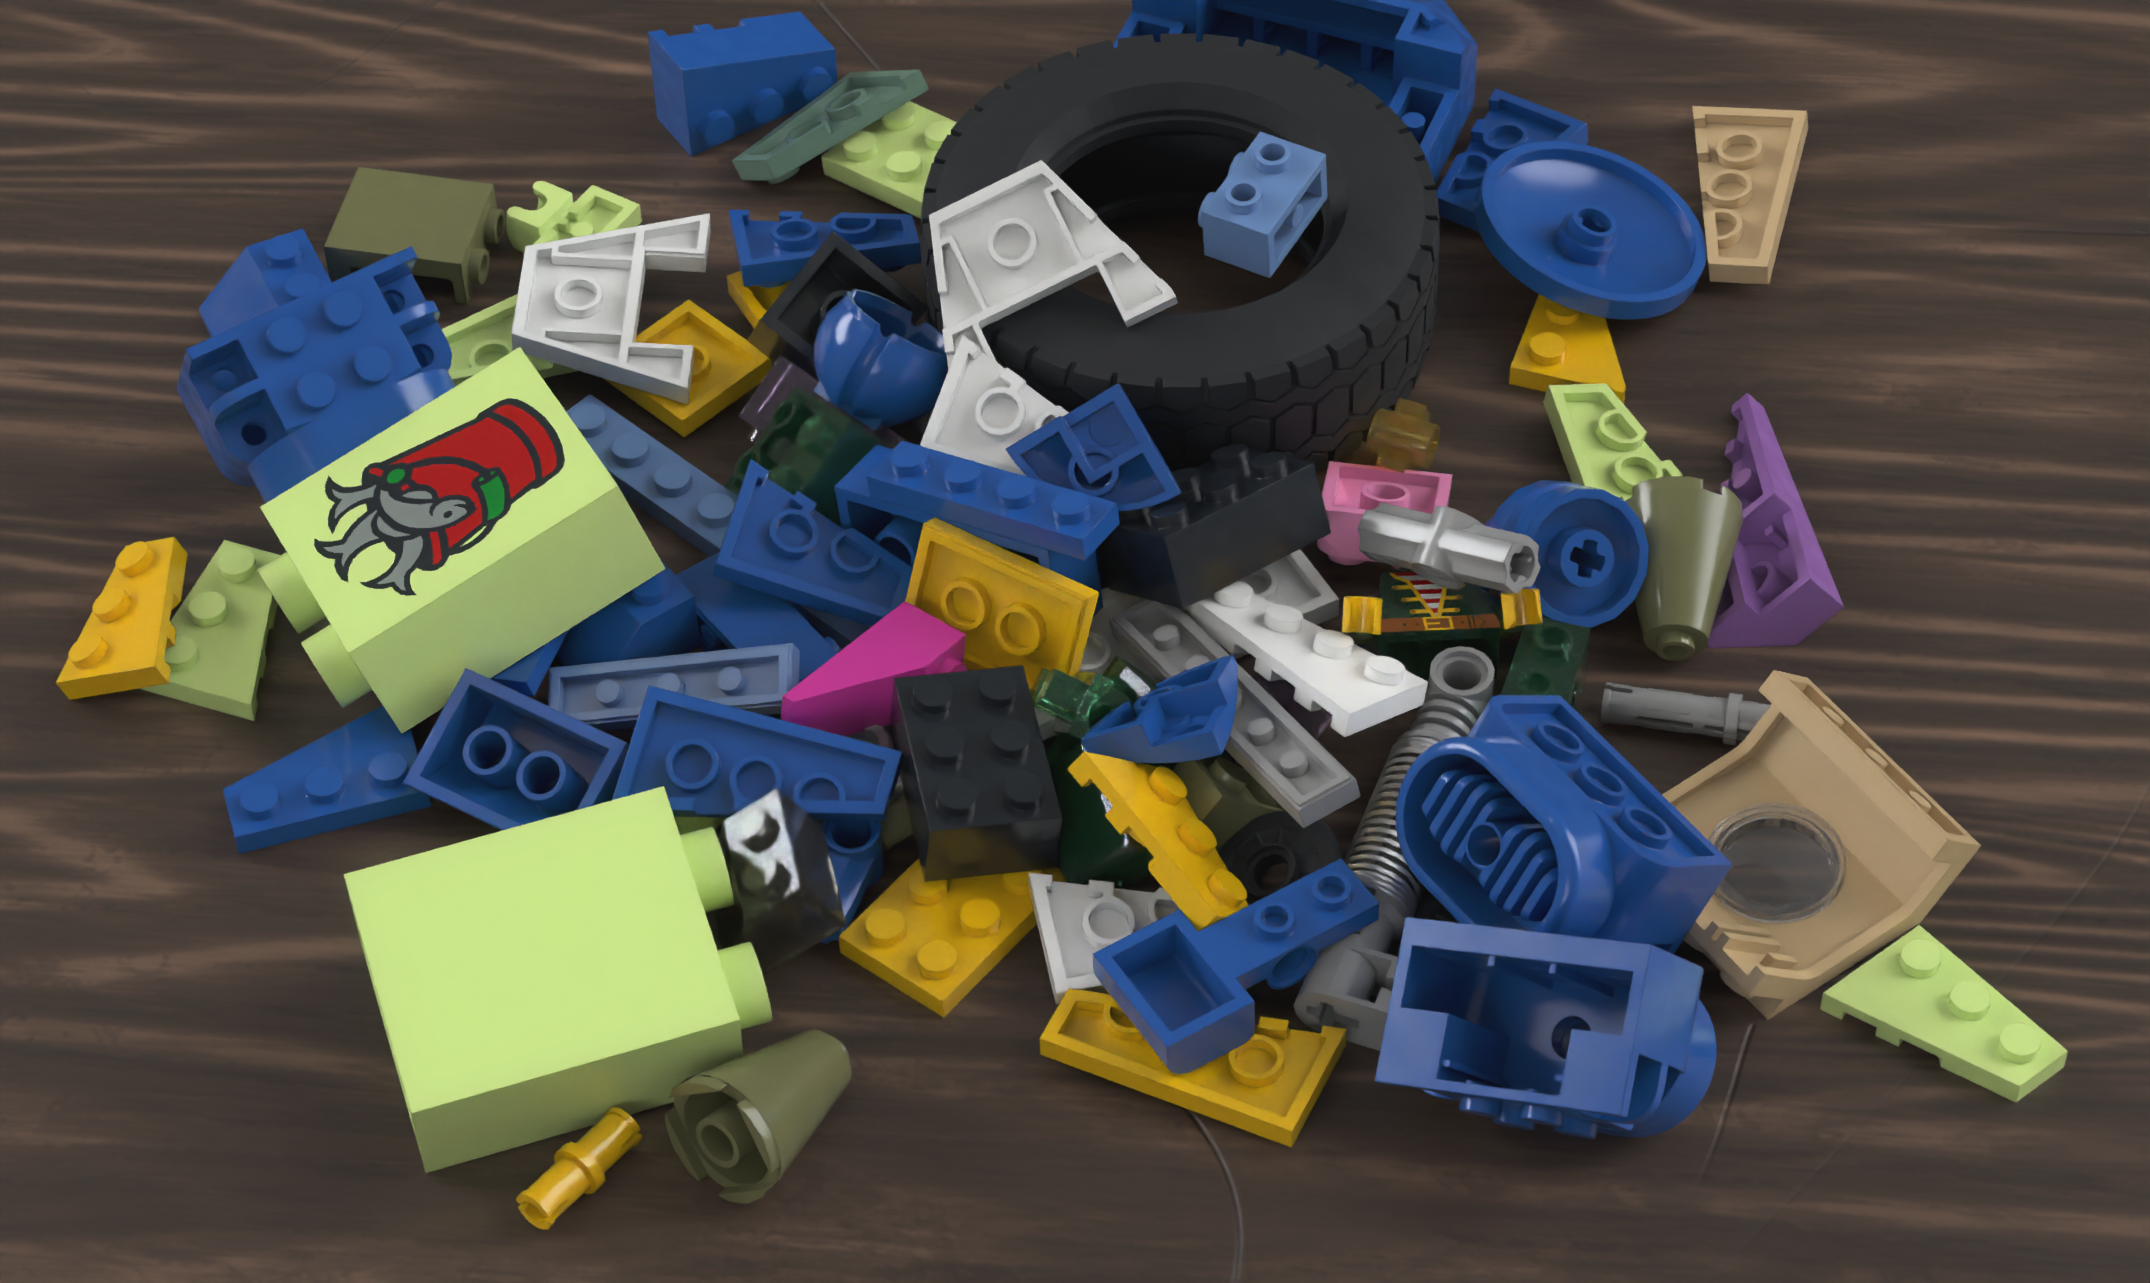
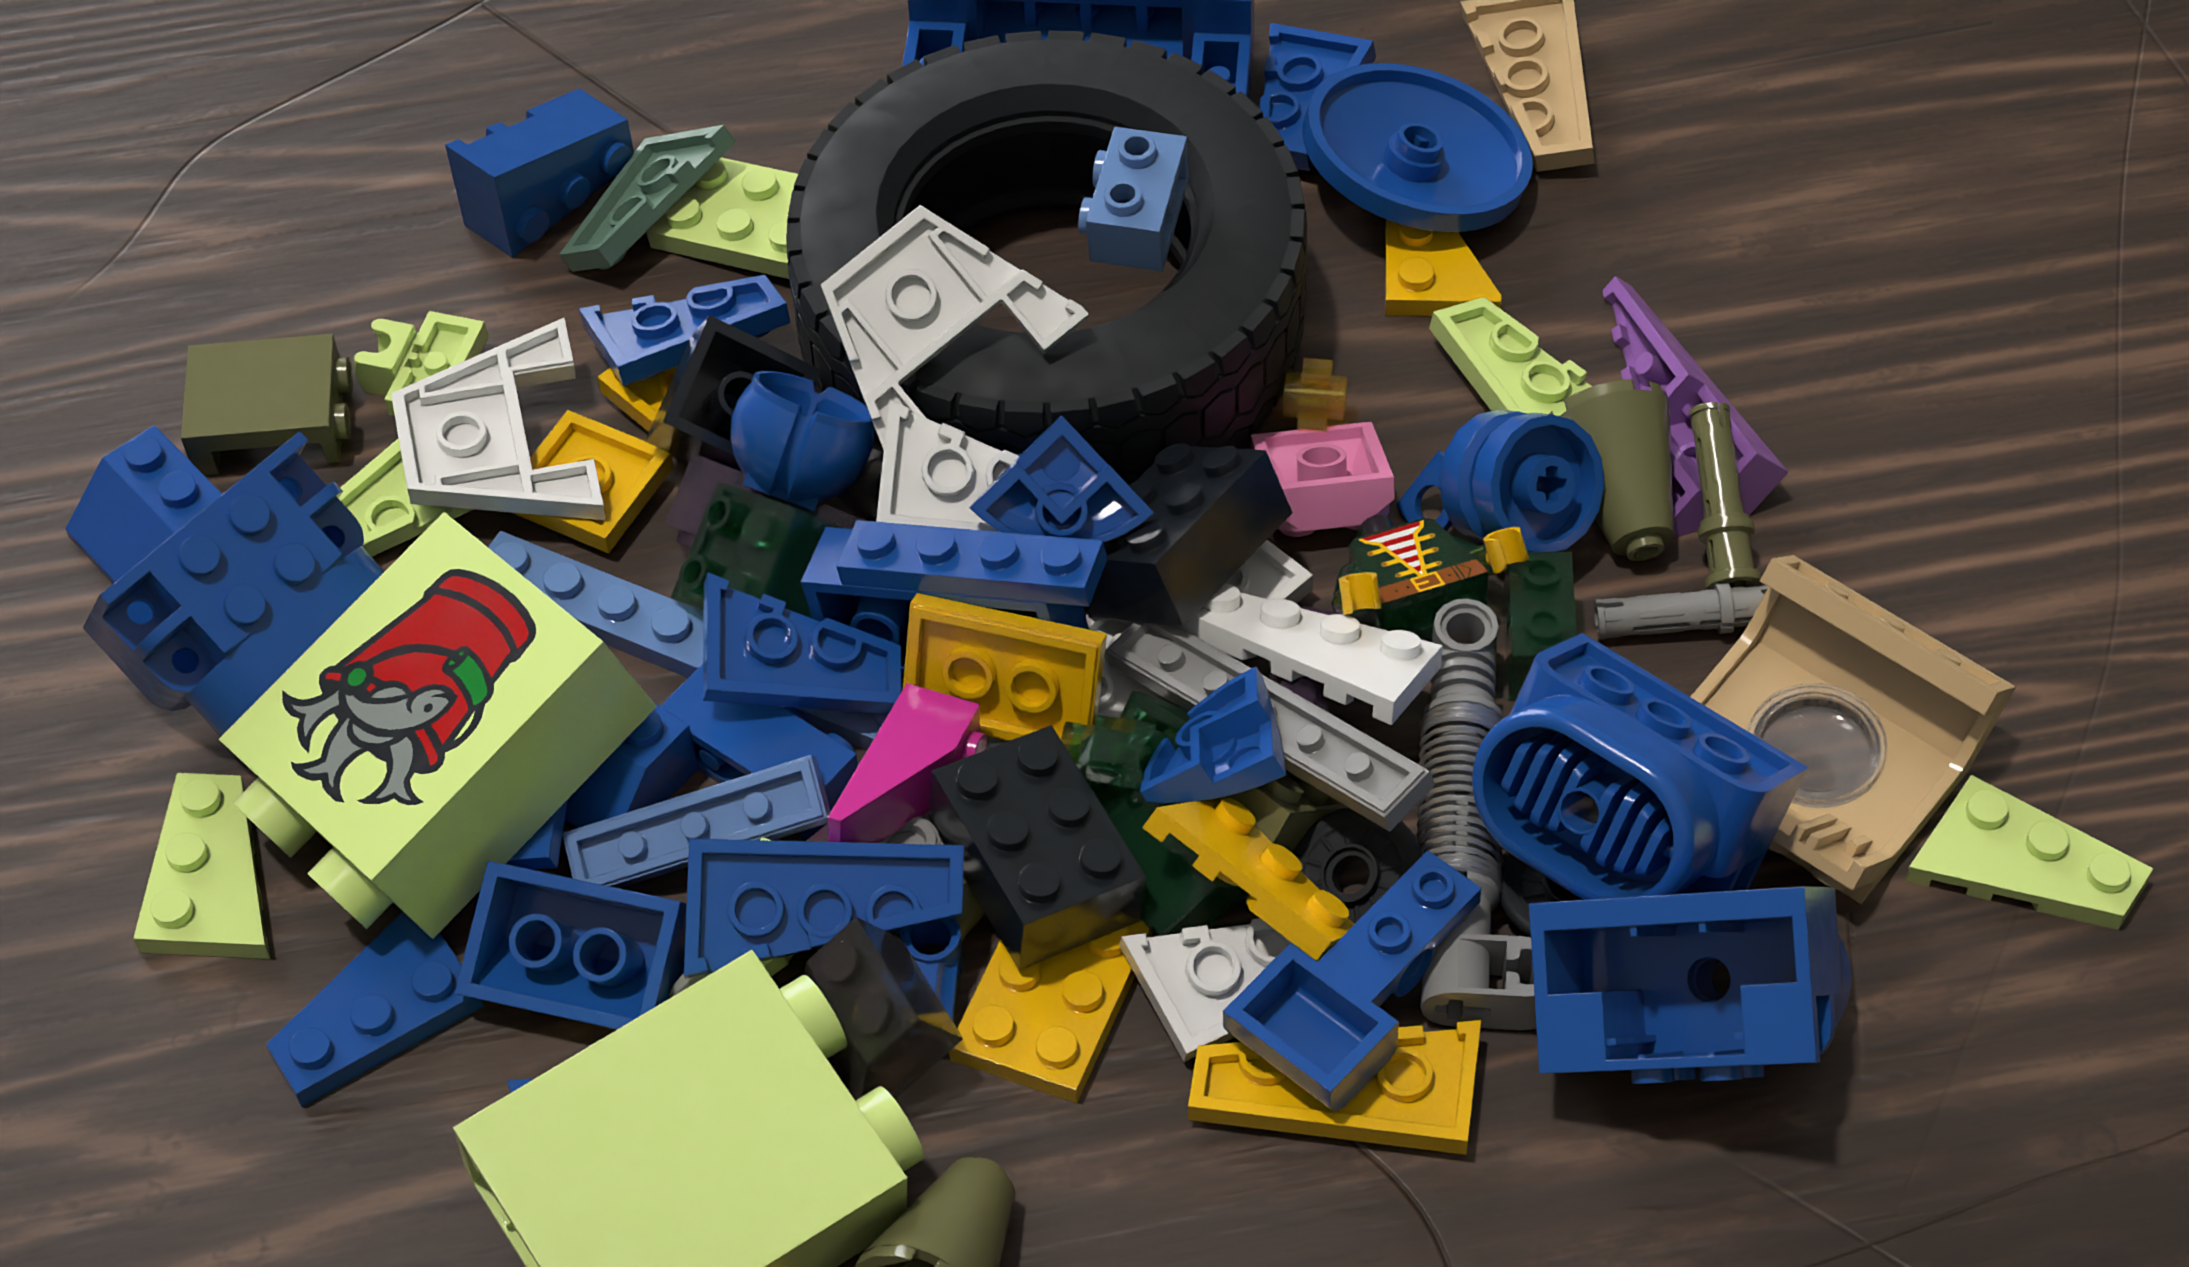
camera: 15 degrees left, 5 degrees up
yellow wing [56,537,188,700] -> none
light grey piece [1357,503,1541,594] -> none
none -> olive pin [1689,402,1762,590]

